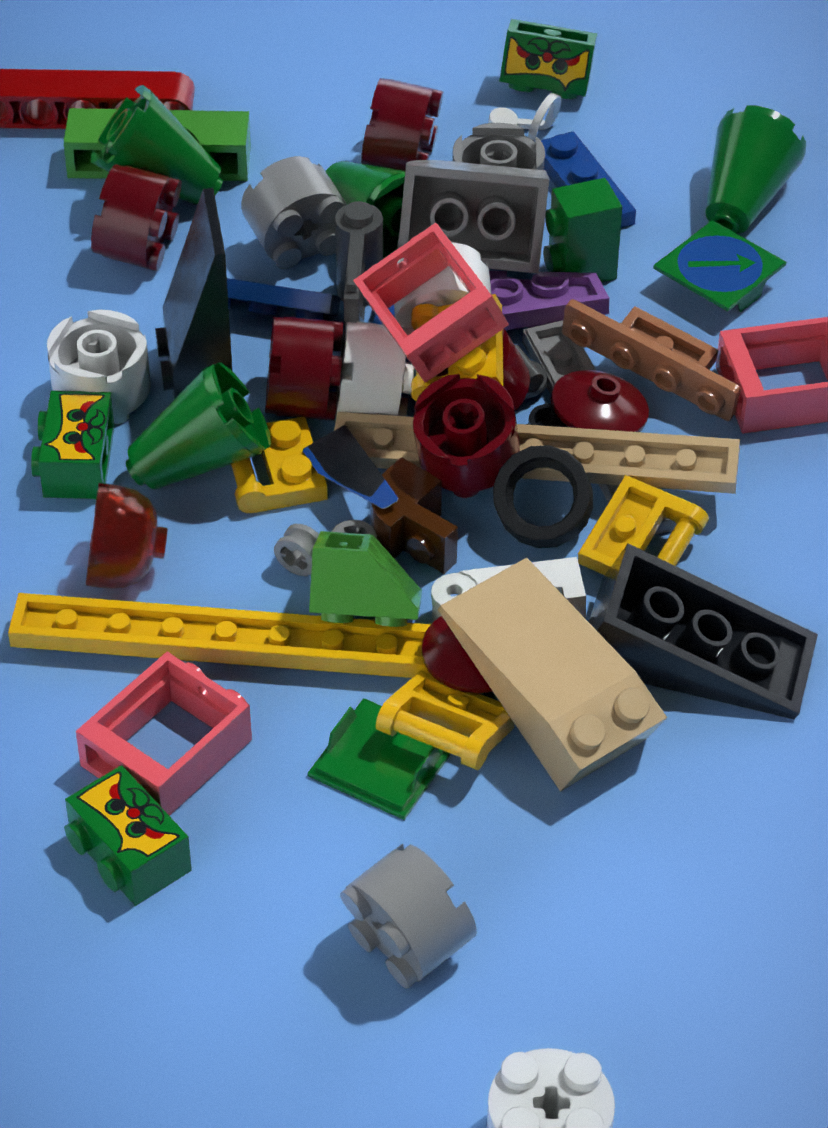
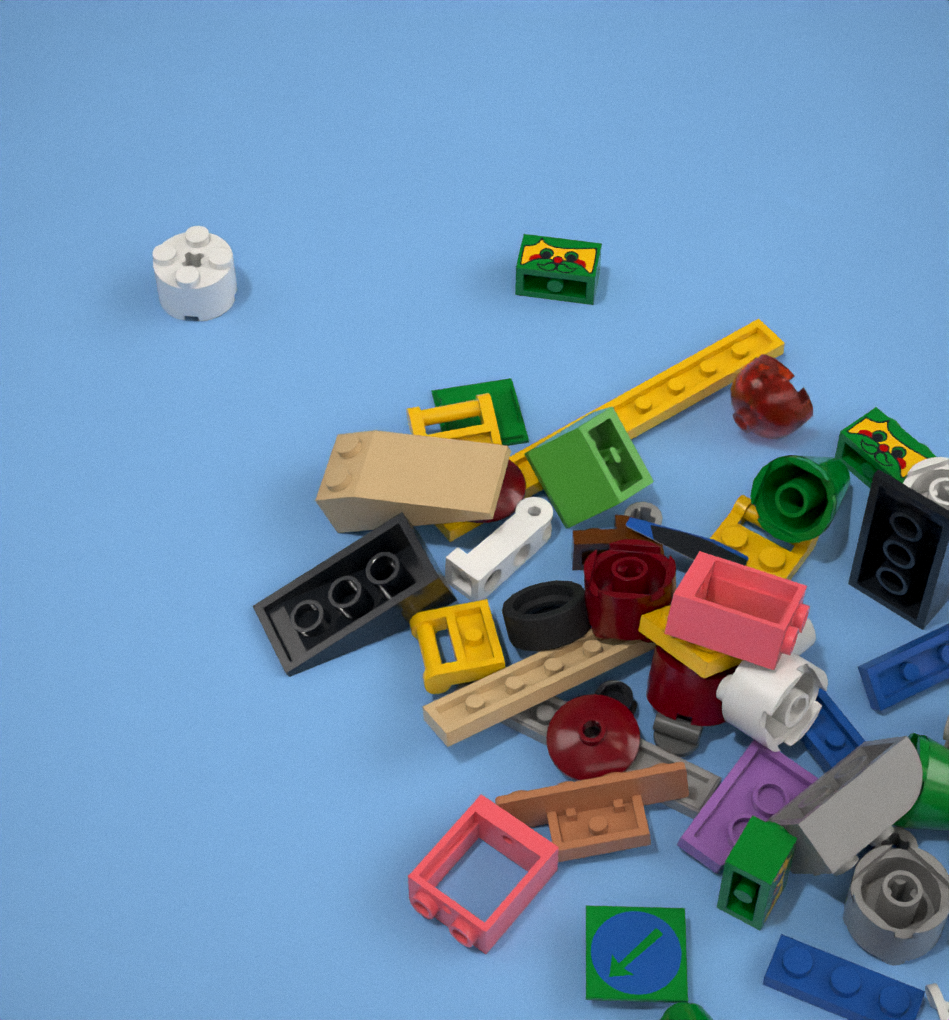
camera: 140 degrees right, 5 degrees up
coral window [76,652,252,816] -> none
dark red brick [265,317,343,421] -> none
light grey bush [274,524,319,576] -> none
dark grey piece [335,201,383,329] -> none
light grey brick [340,844,477,989] -> none

